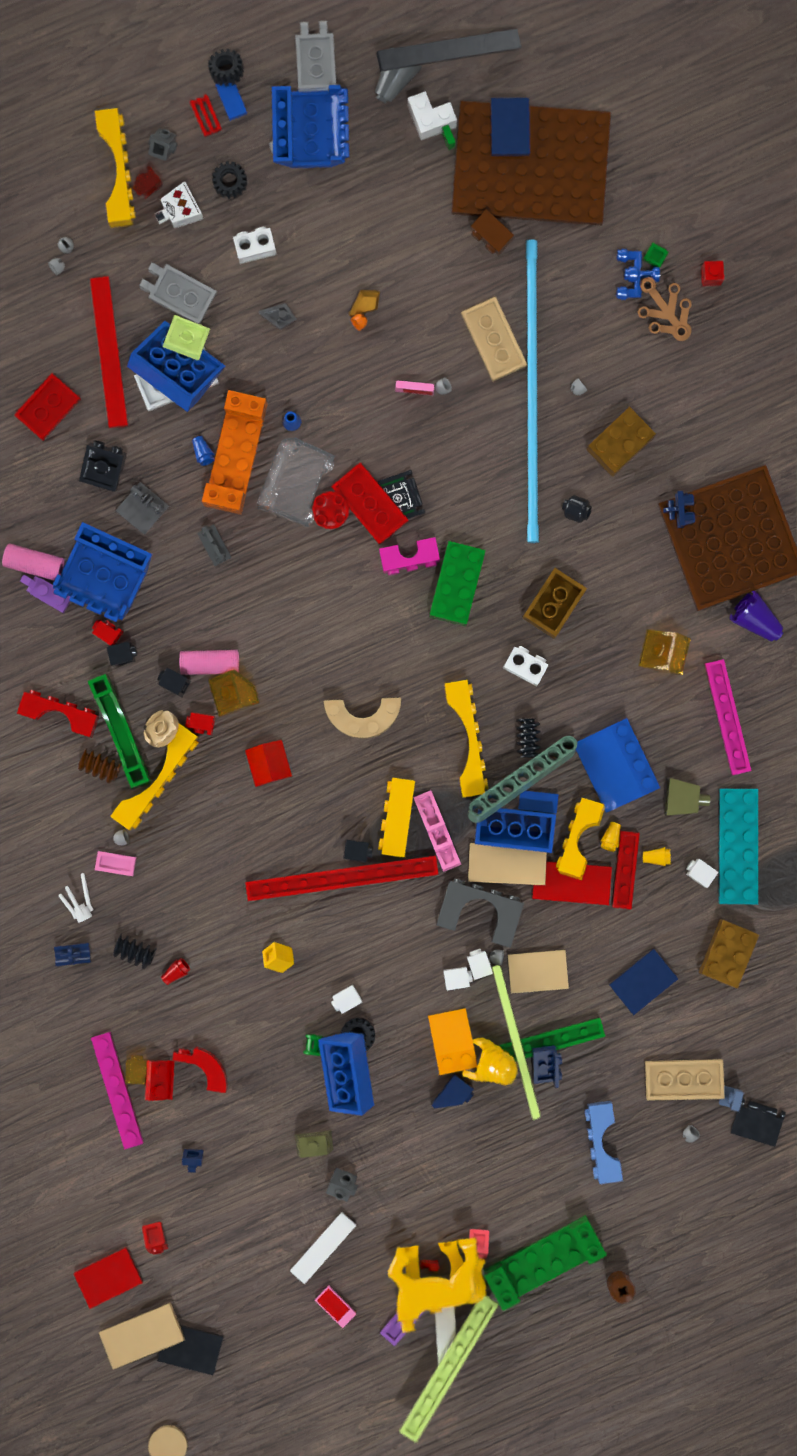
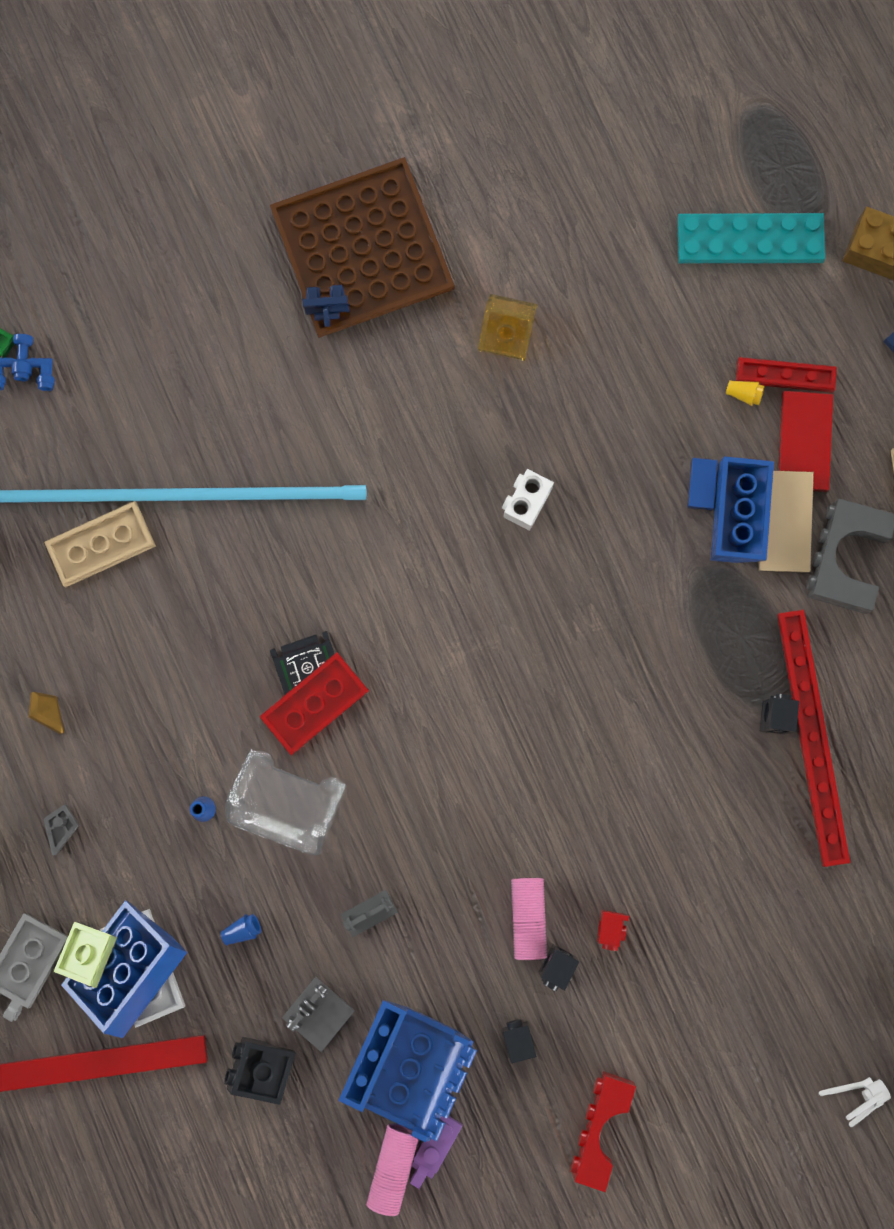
camera: 85 degrees left, 5 degrees down
red tile [14,373,81,441] -> none
reddish brown piece [78,748,122,783] -> none
green arch [88,674,152,789] -> none
red brick [92,619,124,646] -> none
bright pink tile [95,851,137,876] -> none
yellow arch [110,723,199,830] -> none
light grey hinge [113,829,129,846] -> none
tan tile [144,710,179,748] -> none
orange plate [202,390,268,515] -> none
clear yellow slope [208,670,259,717] -> none
red slope [245,740,292,787] -> none
red dish [312,491,349,529] -> none
tan brick [324,698,401,739] -> none
orange hinge [351,314,368,331] -> none
yellow brick [378,778,415,857] -> none
dark pink arch [379,537,440,575] -> none
bright pink tile [396,380,434,395] -> none
bright pink slope [413,791,461,872] -> none
green brick [429,541,486,627] -> none
light grey hinge [435,378,452,394] -> none
yellow arch [444,680,489,798] -> none
sand green beam [468,736,577,823] -> none
black piece [516,718,541,758] -> none
pearl gold brick [523,568,587,639] -> none
yellow arch [556,798,605,880] -> none
black head [562,495,592,523] -> none
light grey hinge [571,378,587,395] -> none
blue slope [576,718,660,813] -> none
pearl gold brick [586,407,656,477] -> none
medium nougat plant [638,277,692,341] -> none
yellow cone [643,847,671,866] -> none
olive torso [665,779,710,815] -> none
white brick [686,859,718,888] -> none
red brick [701,261,724,286] -> none
dark pink plate [704,659,751,775] -> none
dark purple cone [729,591,783,641] -> none

